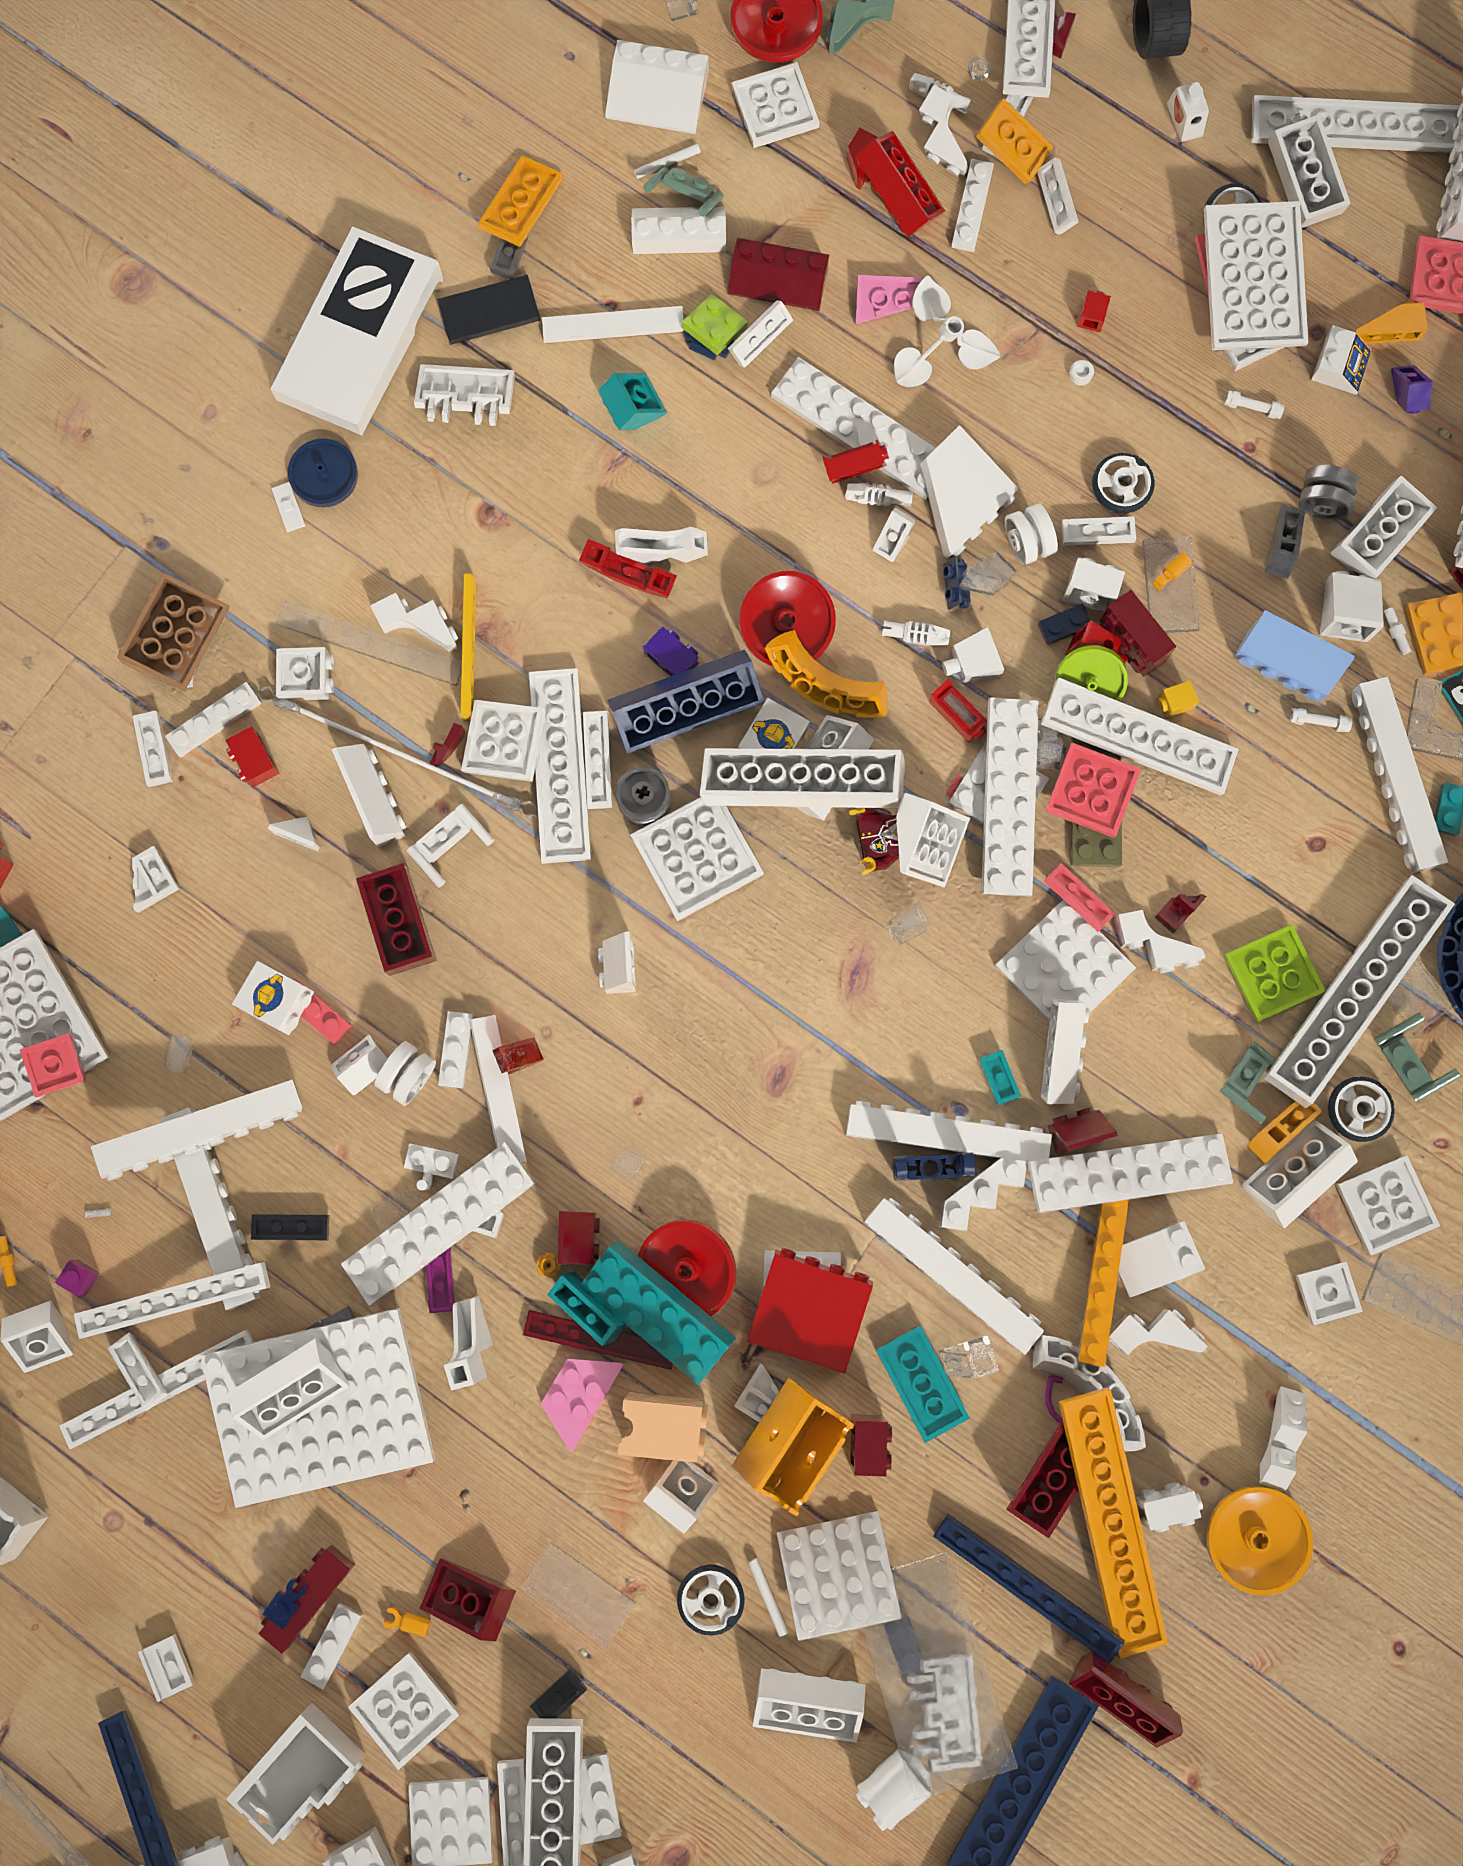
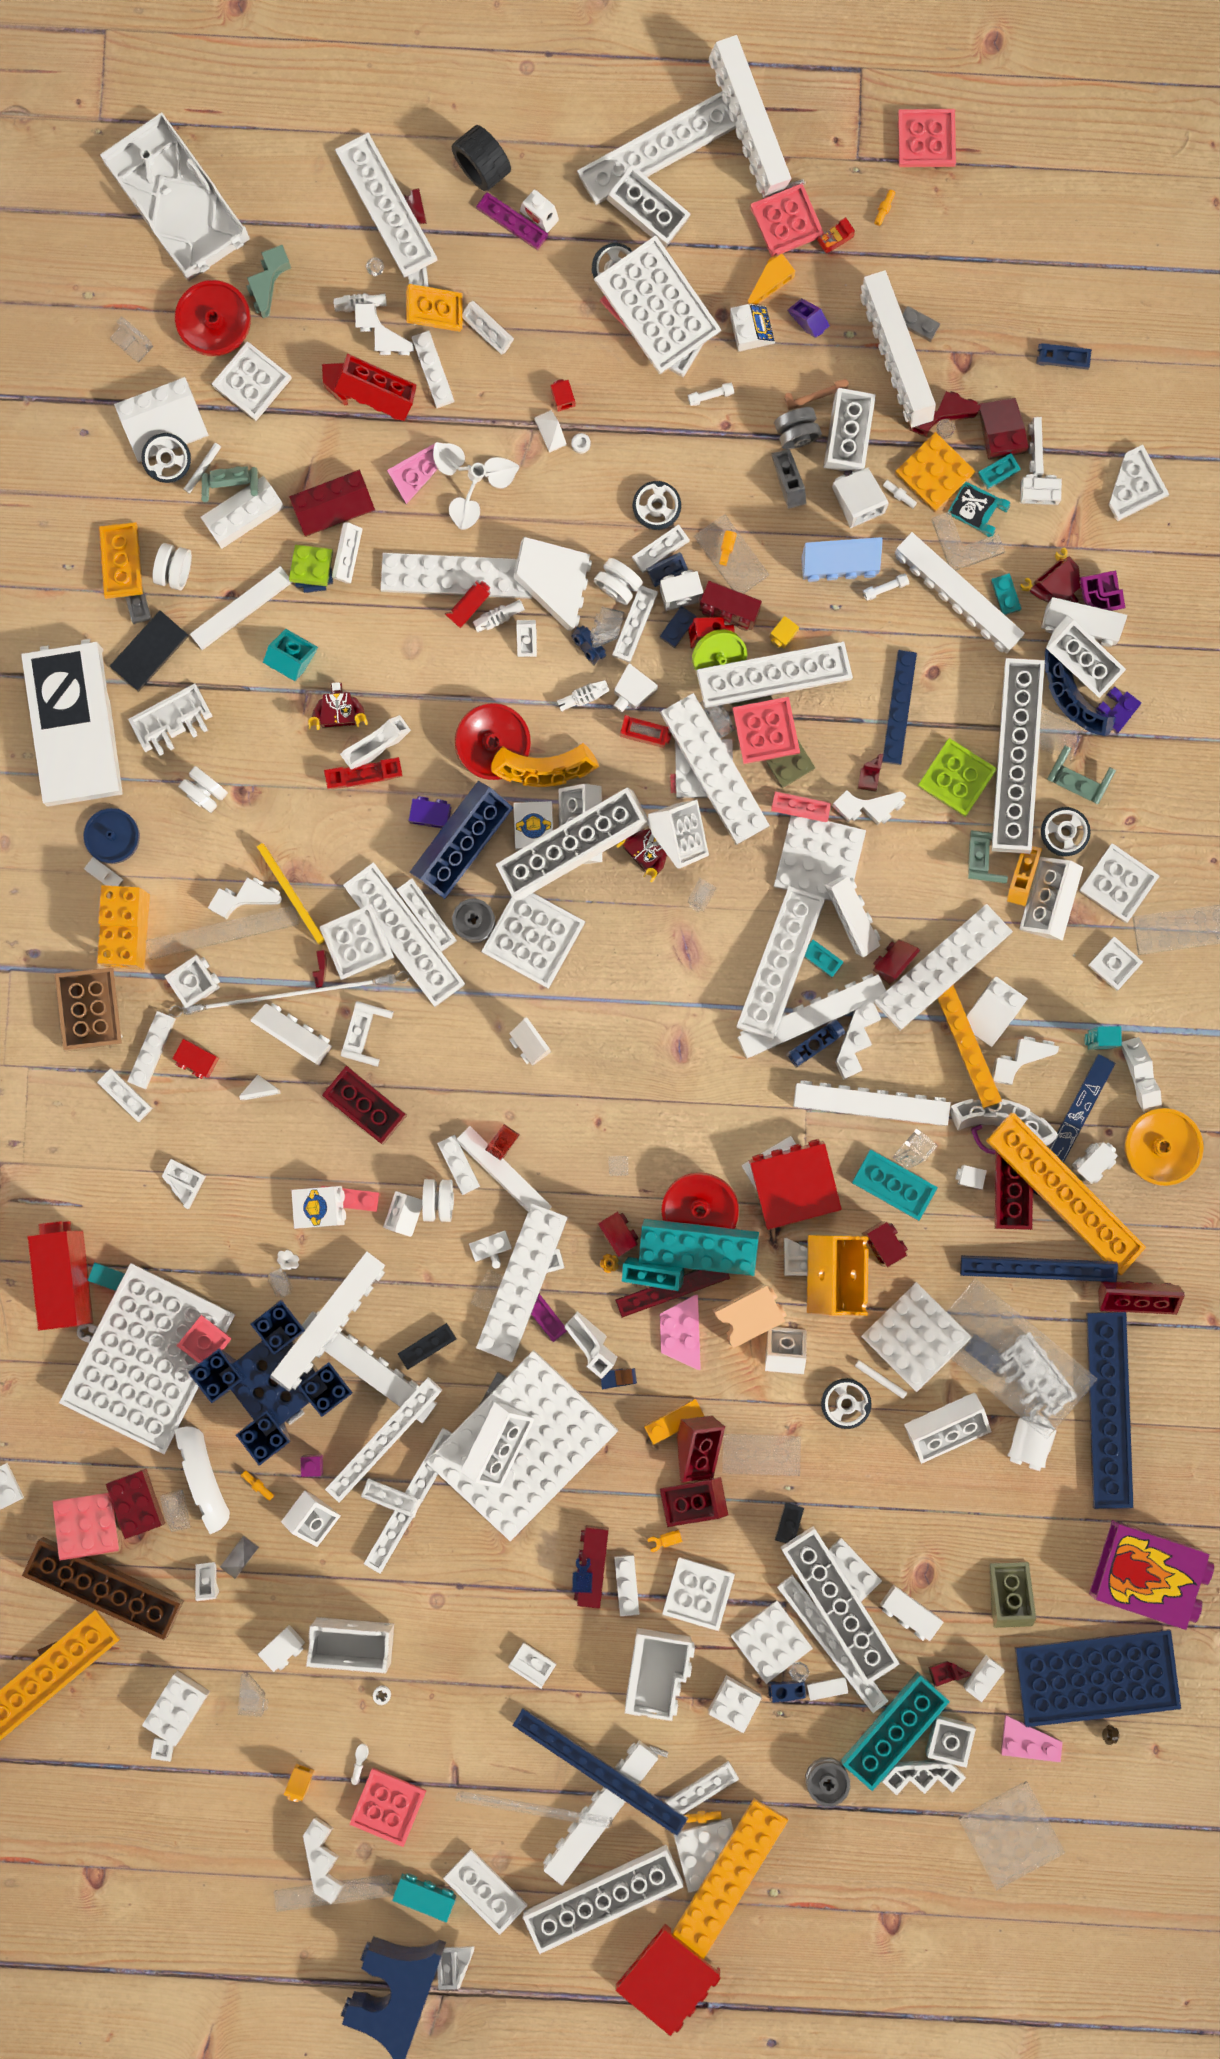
camera: 30 degrees left, 5 degrees up
none -> light orange piece [97,885,150,970]
none -> wheel [141,433,191,483]
none -> white wheel [153,543,192,591]
none -> white wheel [178,766,228,813]
none -> dark blue slope [188,1300,353,1466]
none -> white plant [277,1250,299,1270]
none -> dark red torso [308,683,368,730]
none -> magenta tile [476,192,548,251]
none -> white slope [534,410,567,452]
none -> leg [601,1368,637,1390]
none -> white plate [612,585,658,663]
none -> light orange slope [644,1399,704,1445]
none -> dark blue plate [646,552,688,587]
none -> dark red slope [677,1416,725,1482]
none -> white plate [737,886,825,1040]
none -> nougat hinge [785,379,848,410]
none -> dark blue plate [882,650,917,765]
none -> white brick [955,1165,987,1190]
none -> dark blue tile [1033,1054,1116,1198]
none -> teal brick [1084,1026,1122,1050]

